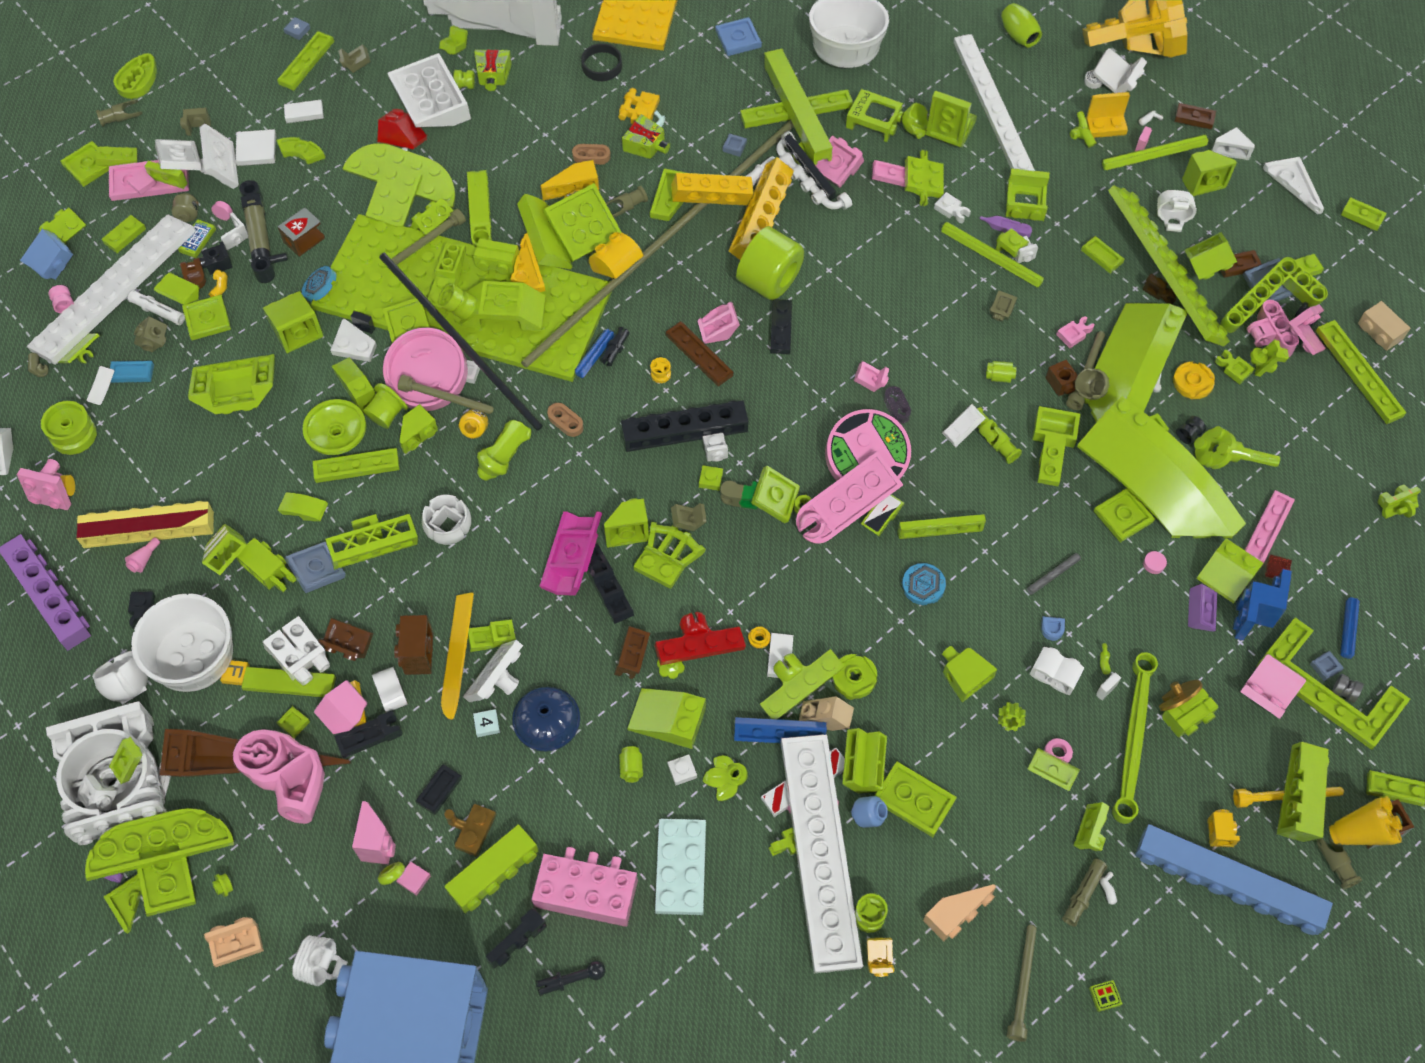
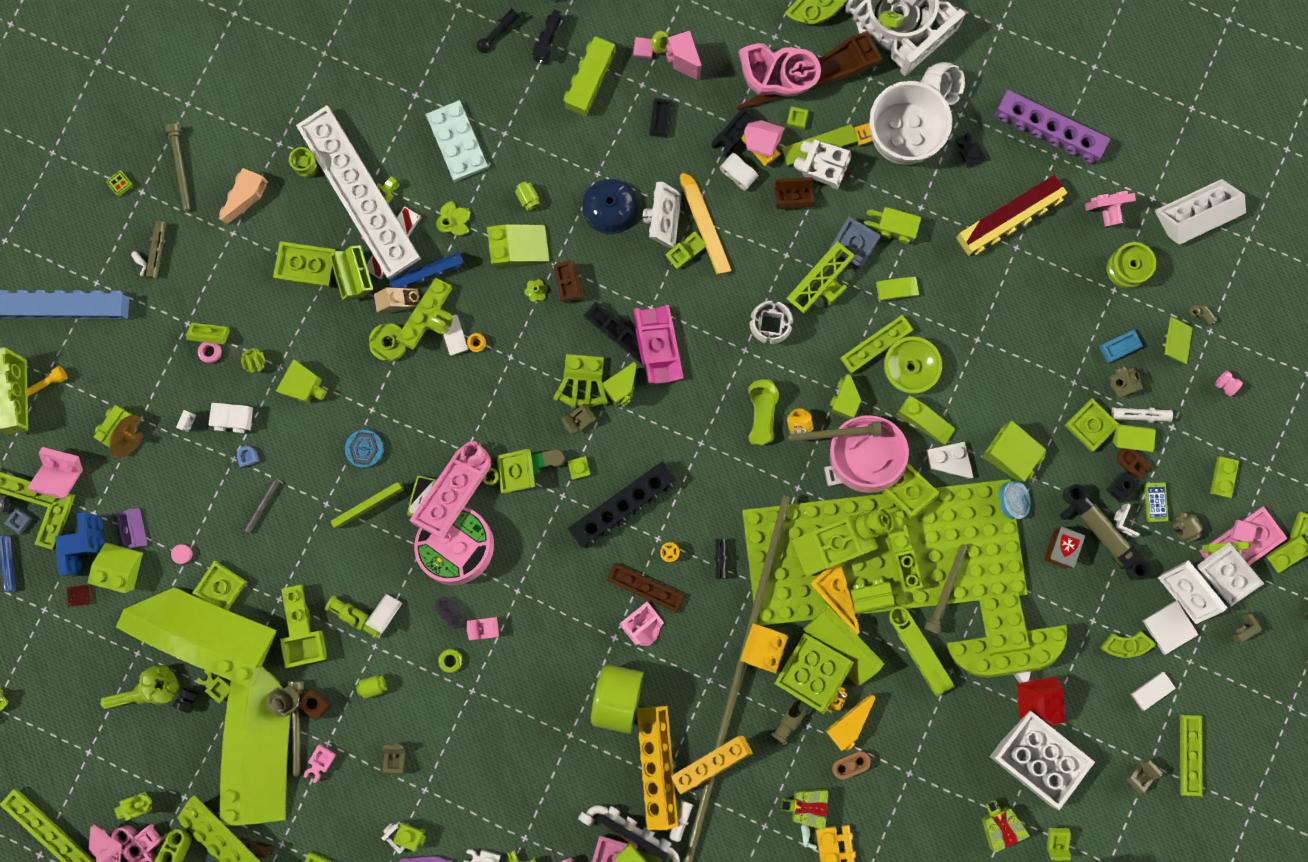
camera: 160 degrees right, 20 degrees up
medium blue torso [20,229,73,280] -> none
white plate [27,215,196,365] -> none
lime bracket [39,208,86,244] -> none
yellow tile [60,475,75,496] -> none
white sticker [87,366,114,405] -> none
bright pink cone [125,538,160,573] -> none
lime slope [188,354,275,414] -> none
lime torso [202,524,247,575] -> none
yellow arm [209,270,227,297] -> none
bright pink tile [212,201,233,220] -> none
sand blue tile [284,17,310,40] -> none
black tile [350,311,375,334] -> none
lime piece [363,383,409,429] -> none
black piece [379,253,543,431] -> none
reddish brown brick [394,615,434,675] -> none
lime bracket [409,197,454,235] -> none
pearl gold plate [444,804,496,857] -> none
lime wheel [454,70,475,89] -> none
light aqua tile [473,709,500,737] -> none
bright pink piece [532,847,638,927] -> none
medium nougat plate [547,403,584,437] -> none
blue axle [575,329,614,378] -> none
lime wing [650,169,685,221] -> none
red plate [654,612,746,666] -> none
white plate [668,755,697,786] -> none
white bracket [703,433,728,462] -> none
sand blue tile [723,134,747,157] -> none
black plate [770,299,792,354] -> none
medium blue head [851,796,888,828] -> none
bracket [867,938,894,977] -> none
lime axle [941,222,1044,287] -> none
lime hinge [1074,802,1109,851] -> none
lime piece [1100,643,1111,675] -> none
lime piece [1112,652,1158,824] -> none
yellow tile [1173,362,1215,399] -> none
yellow brick [1207,809,1240,847] -> none
lime plate [1215,350,1255,385] -> none
bright pink tile [1245,490,1295,567] -> none
none -> lime piece [438,649,462,673]

